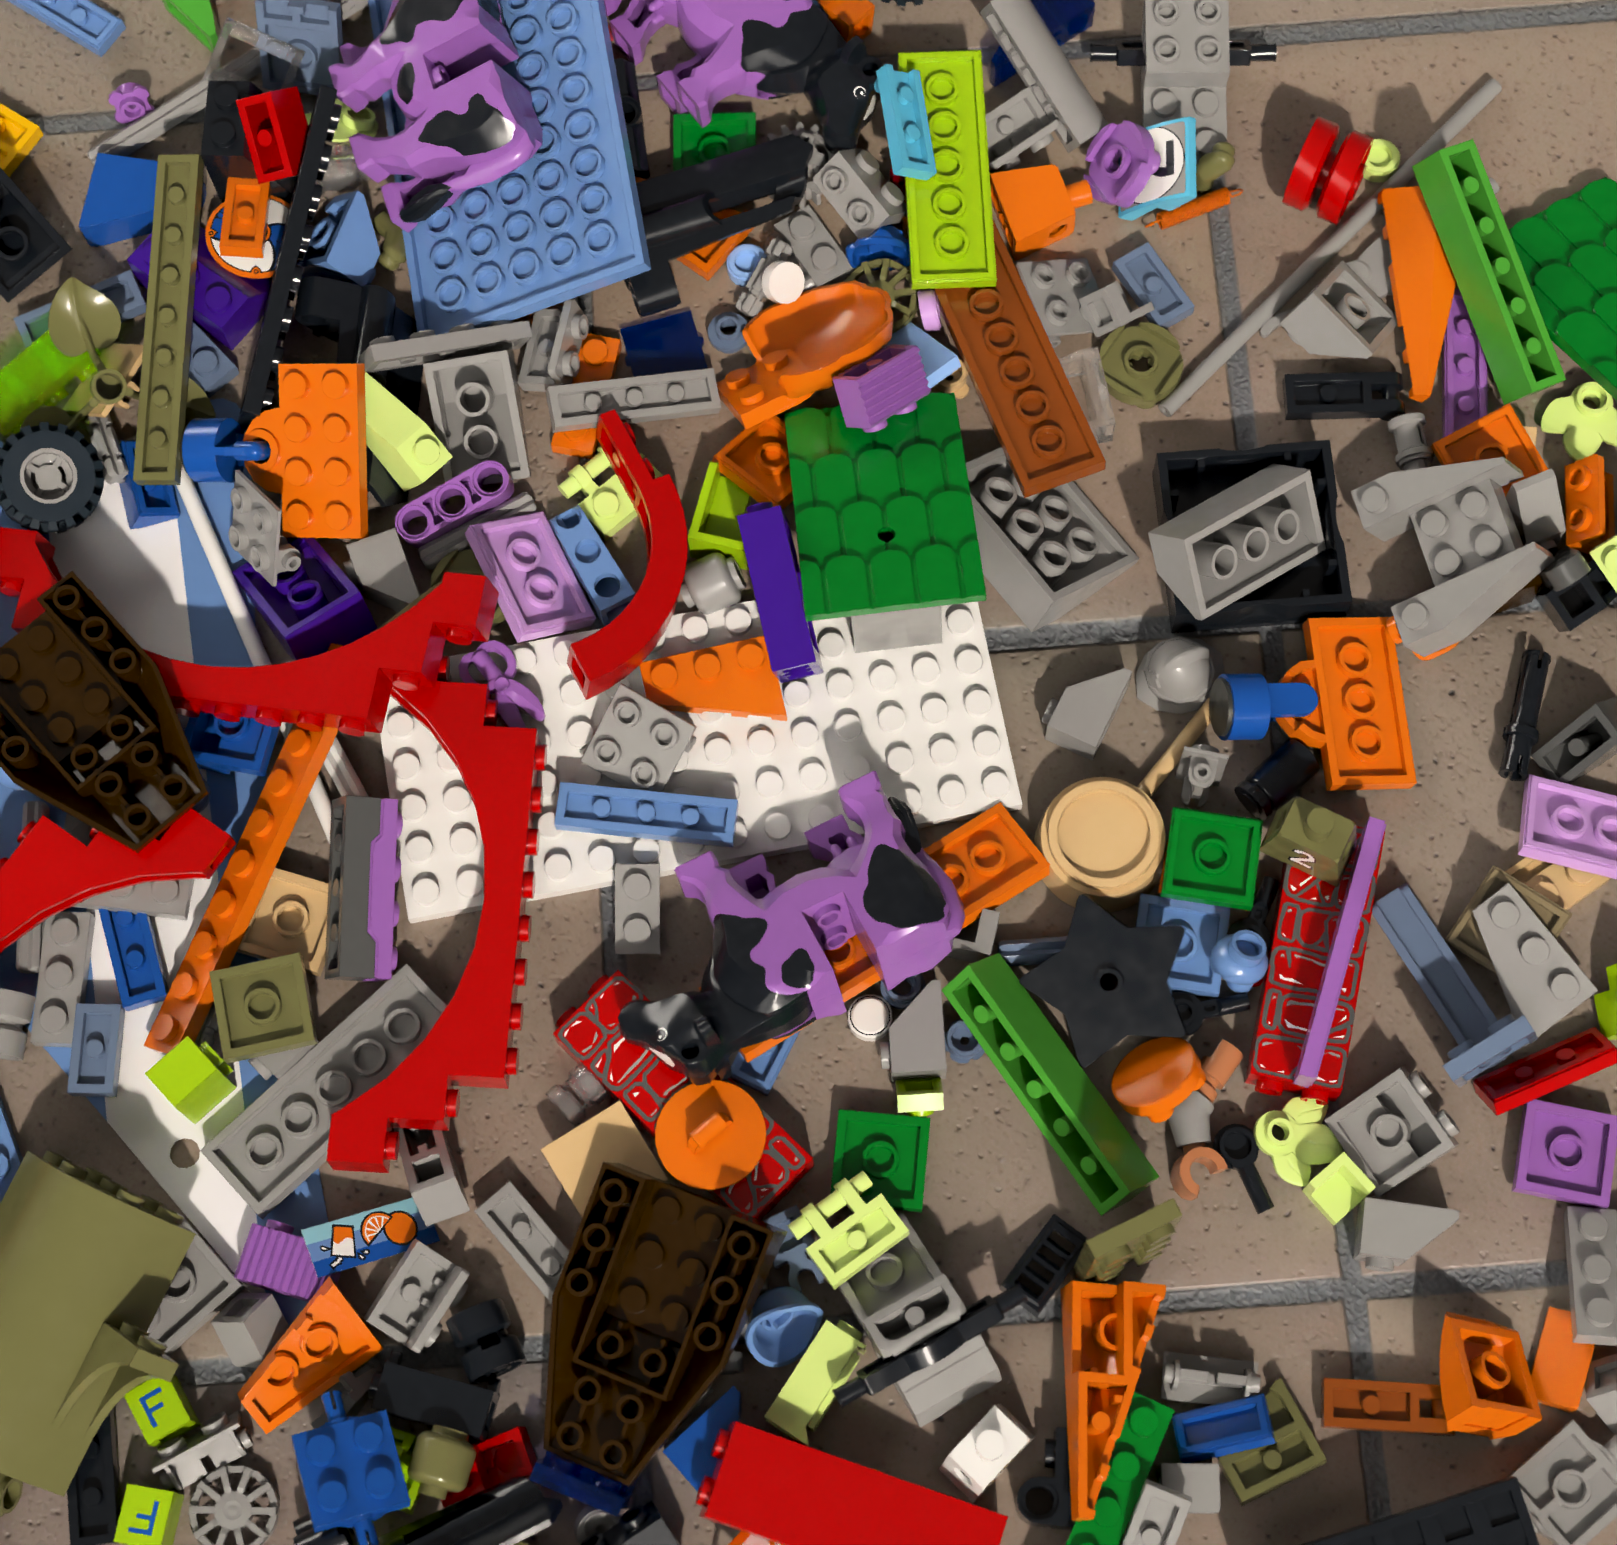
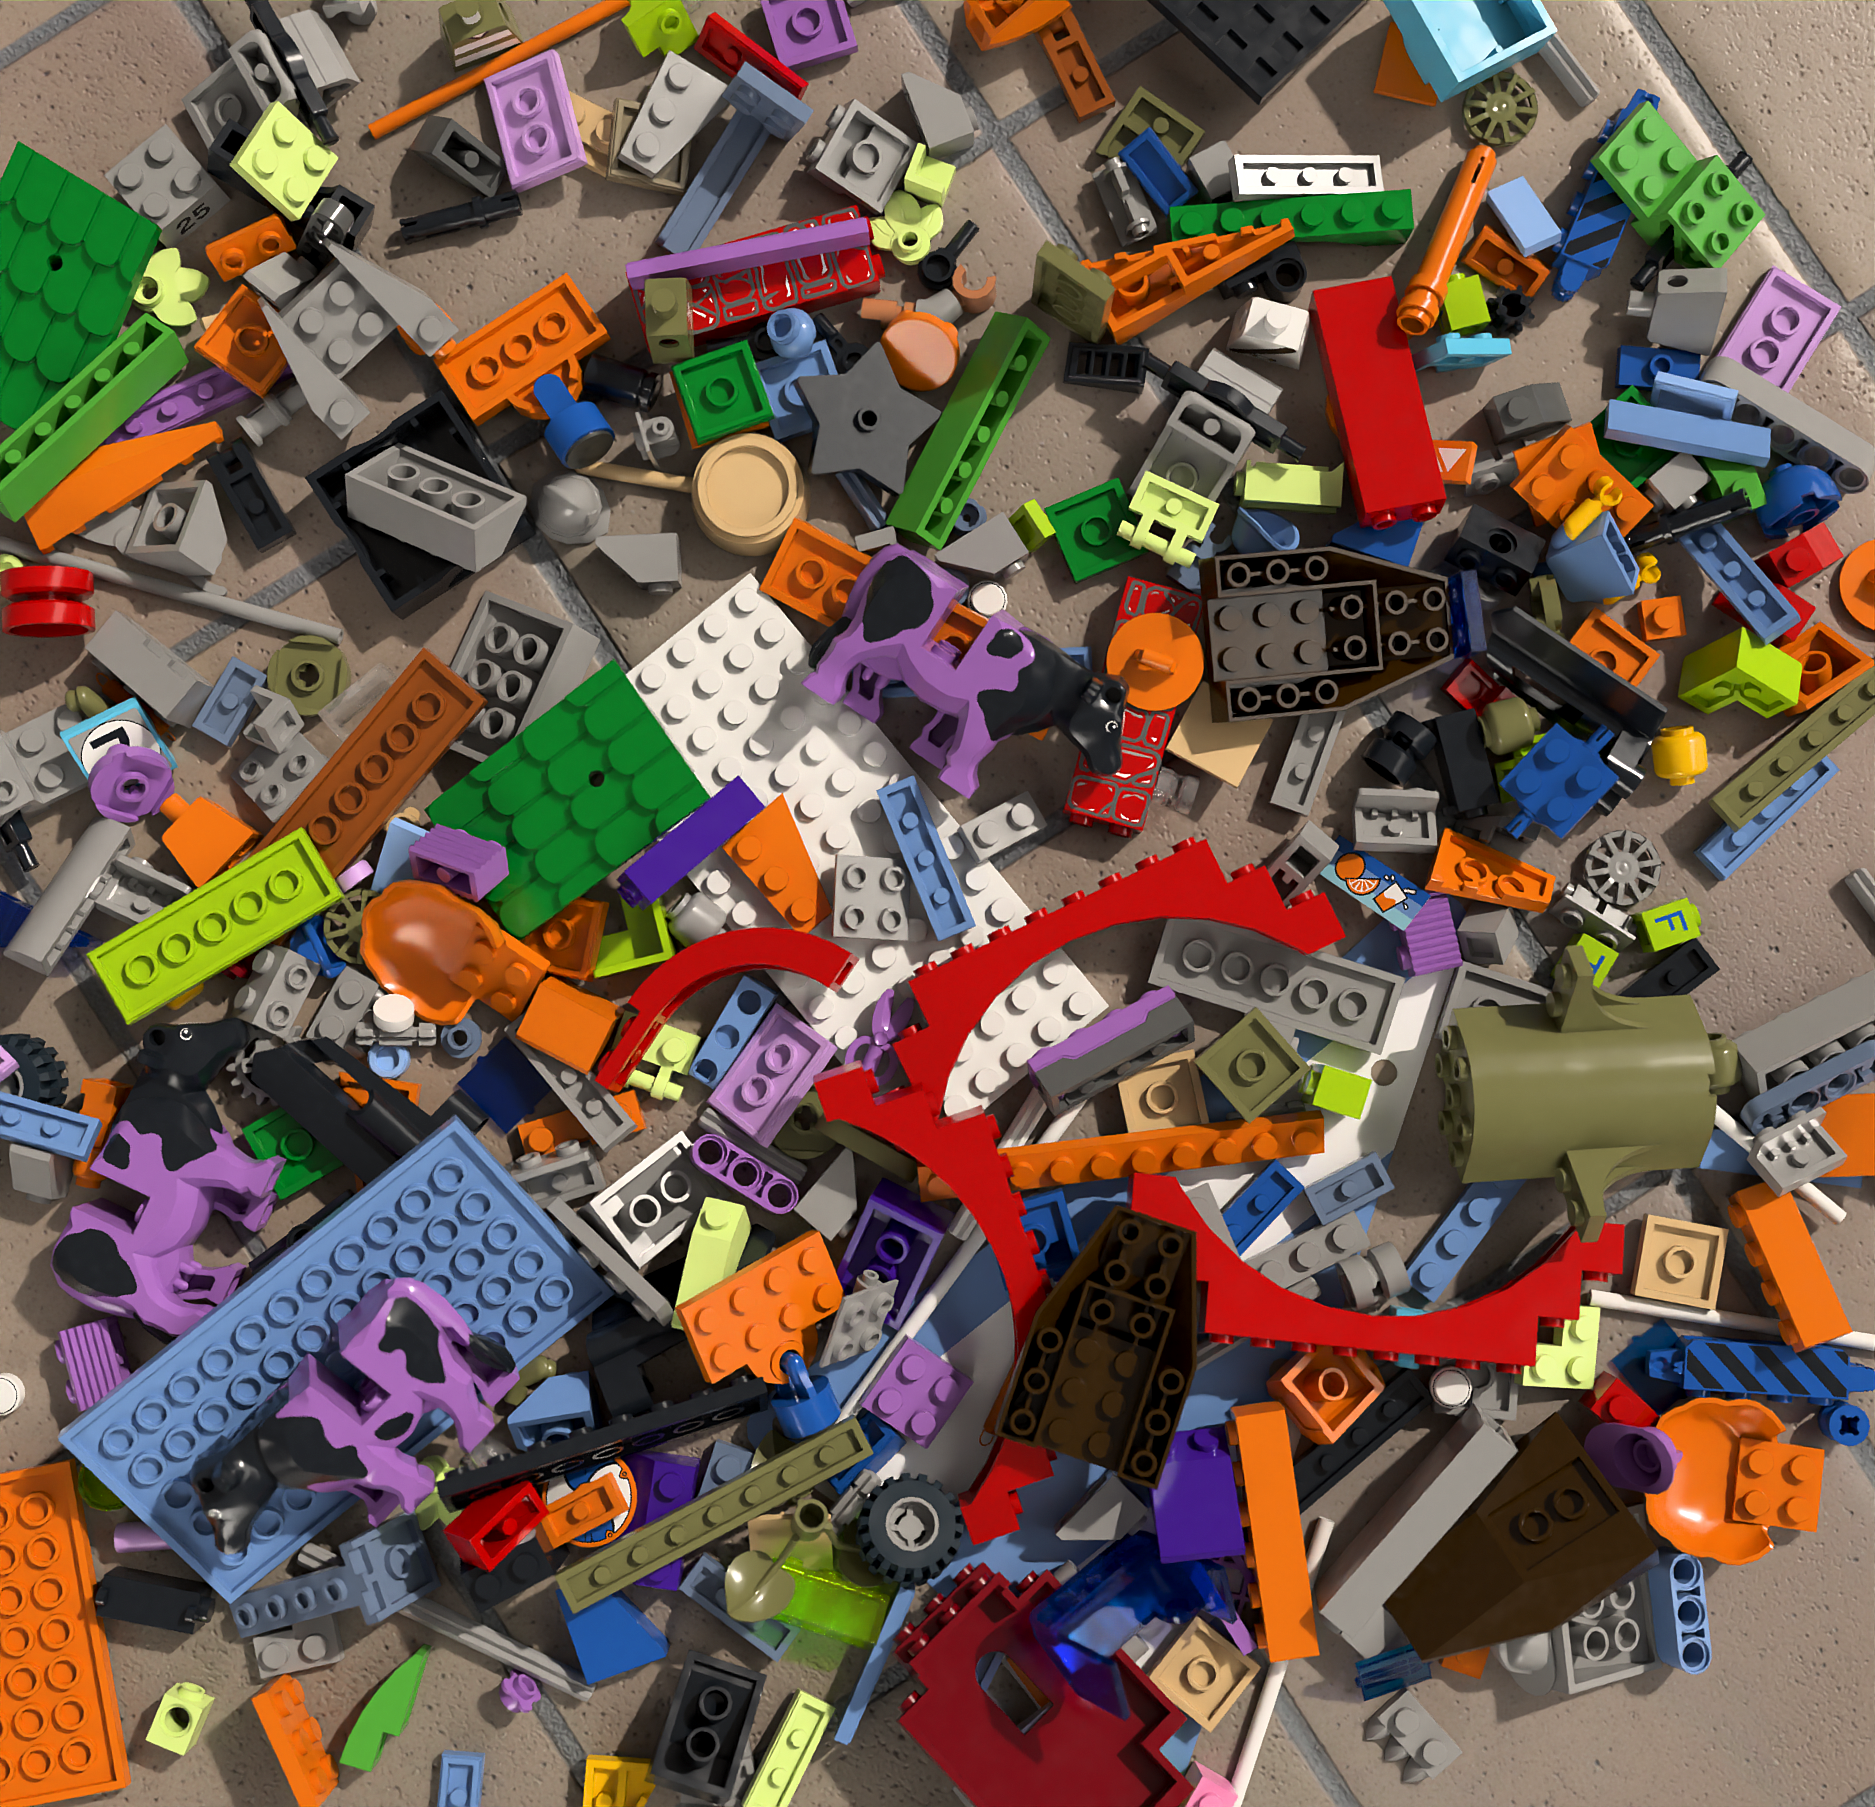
camera: 120 degrees left, 15 degrees up
clear tile [203,17,306,93] -> none
medium azure hinge [874,64,937,181] -> none
none -> light grey wedge [85,610,215,728]
none -> orange slope [515,974,626,1075]
none -> medium lavender plate [859,1334,974,1449]

